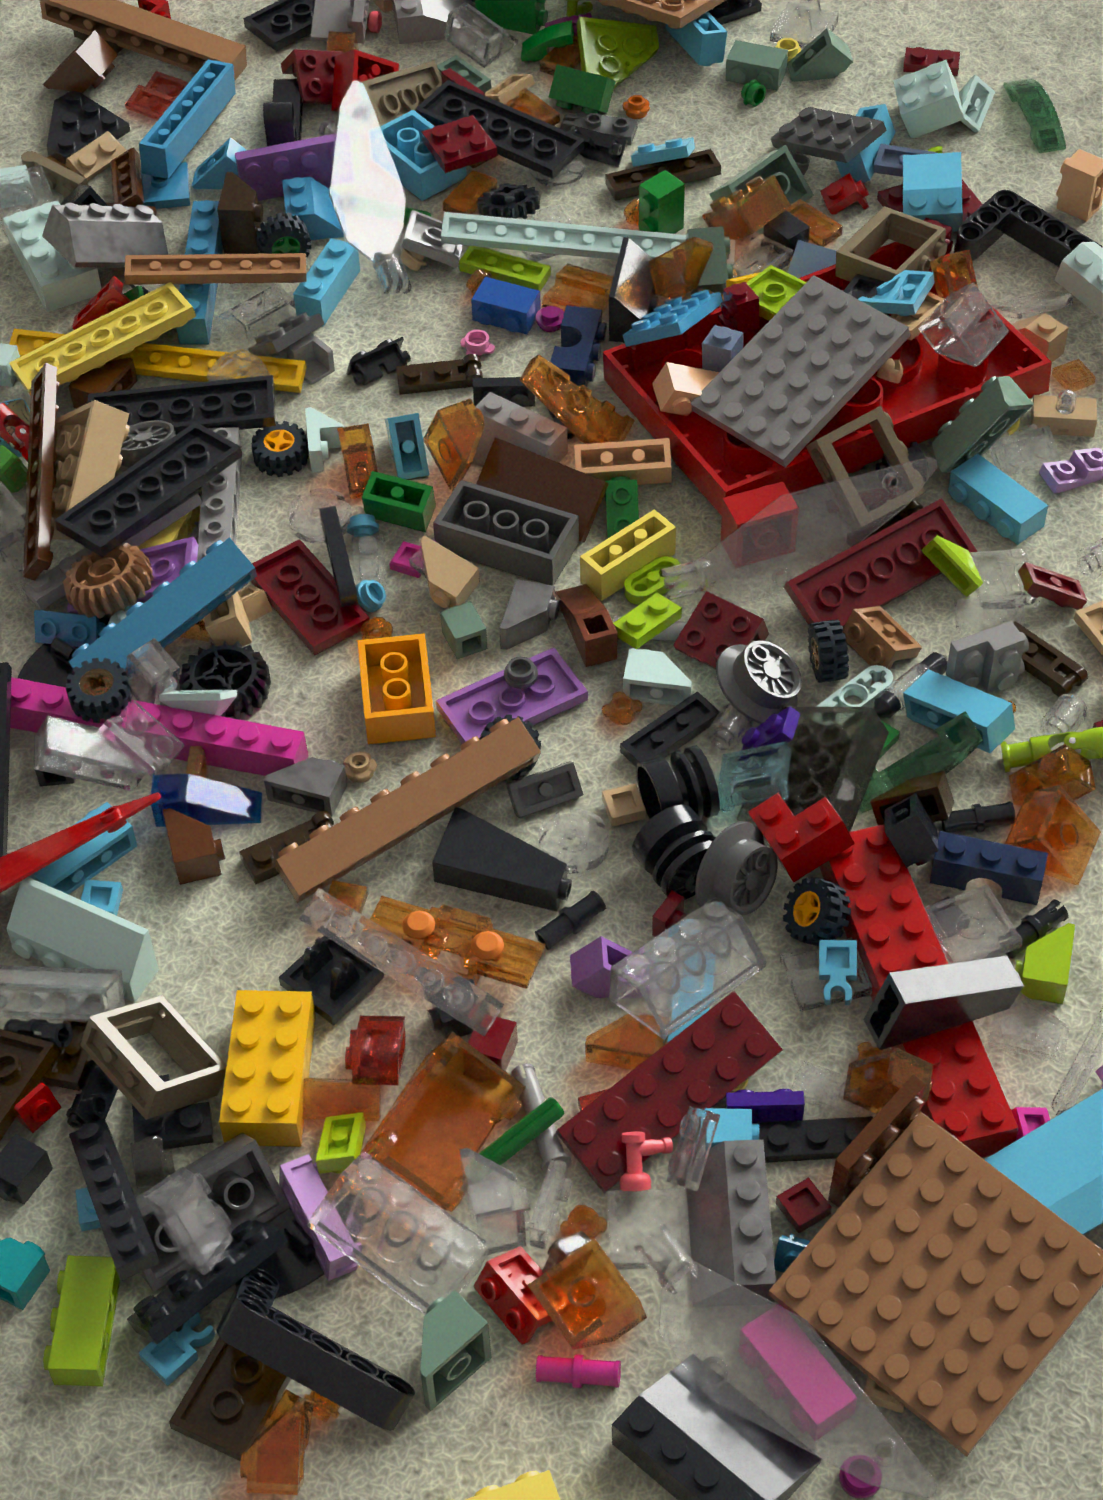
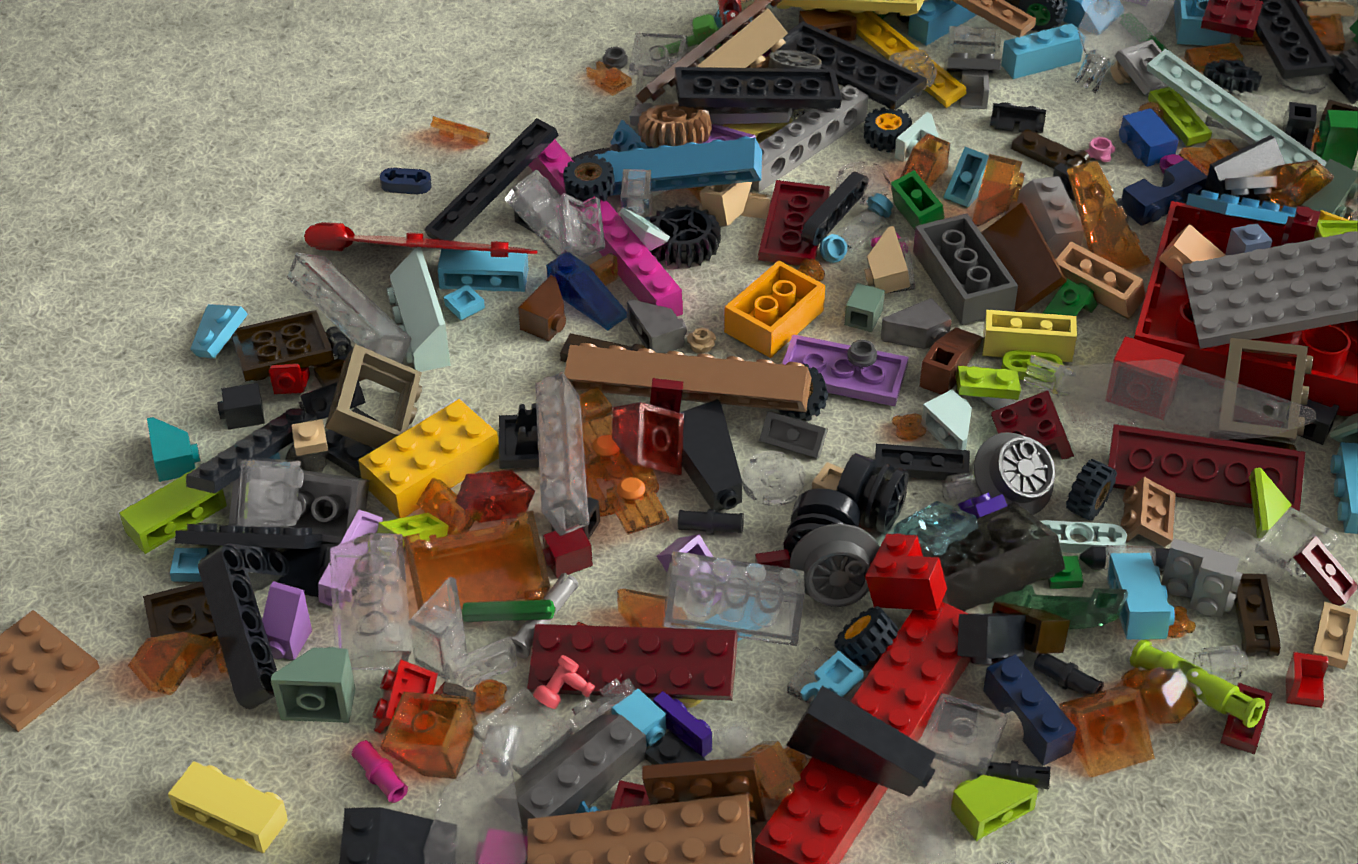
camera: 45 degrees right, 5 degrees down
none -> medium lavender slope [262,581,312,661]
none -> tan plate [292,419,328,456]
none -> clear red slope [612,402,684,476]
none -> dark red plate [647,378,683,431]
none -> light grey plate [1225,176,1277,195]
none -> black brick [1283,102,1317,151]

